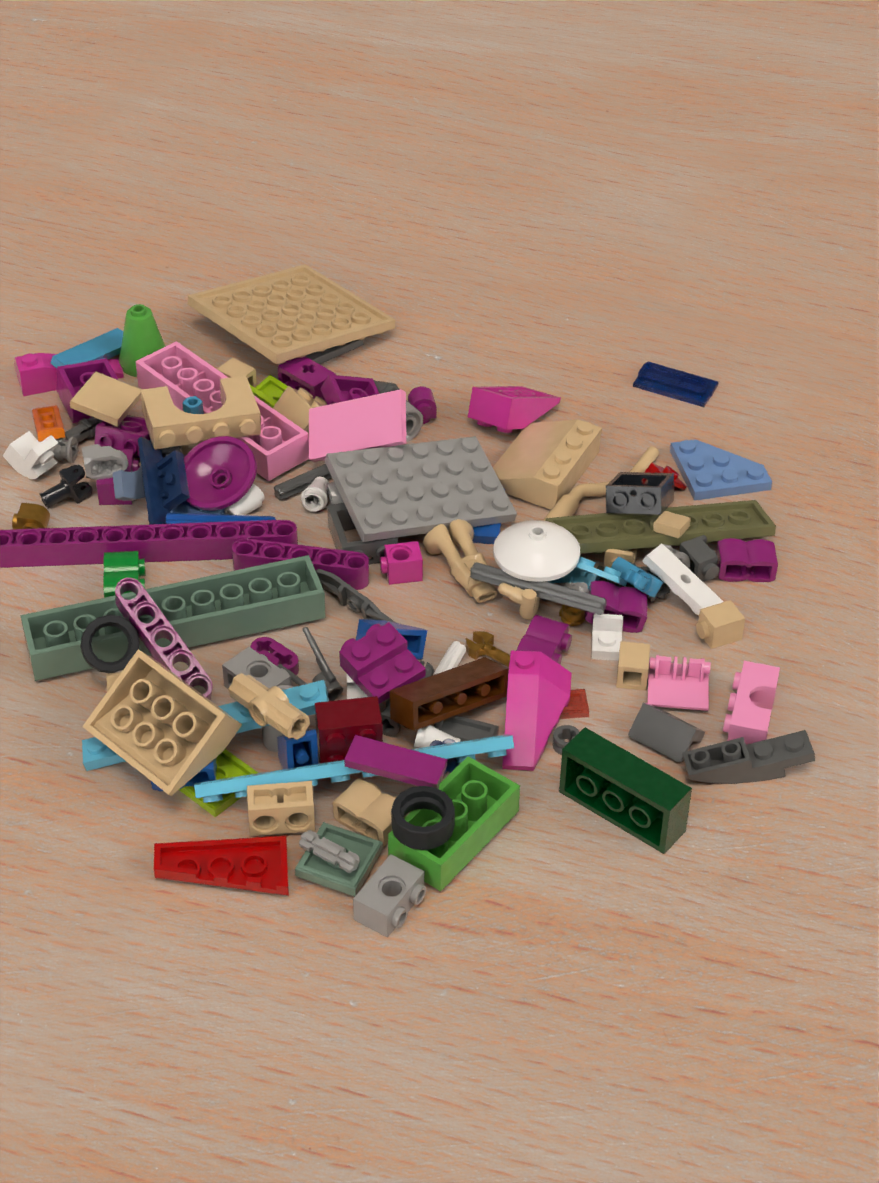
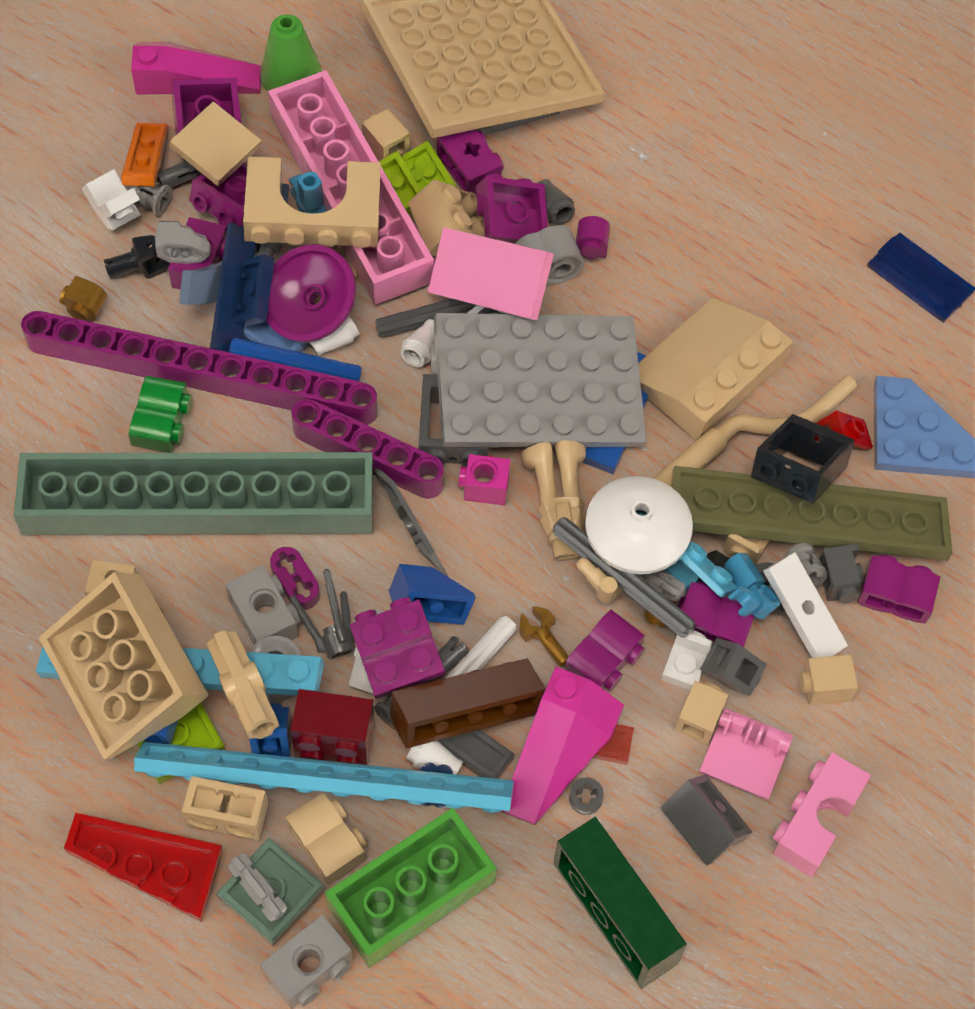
camera: 15 degrees right, 20 degrees up
dark azure tile [51,328,123,368] -> none
black tyre [80,615,140,673] -> none
magenta beam [115,578,213,700] -> none
magenta tile [344,735,447,789] -> none
black tyre [391,786,455,850] -> none
dark pink slope [467,386,561,433] -> none
tan tile [653,511,691,538] -> none
dark grey slope [682,730,815,784] -> none
none -> dark grey brick [700,638,767,696]

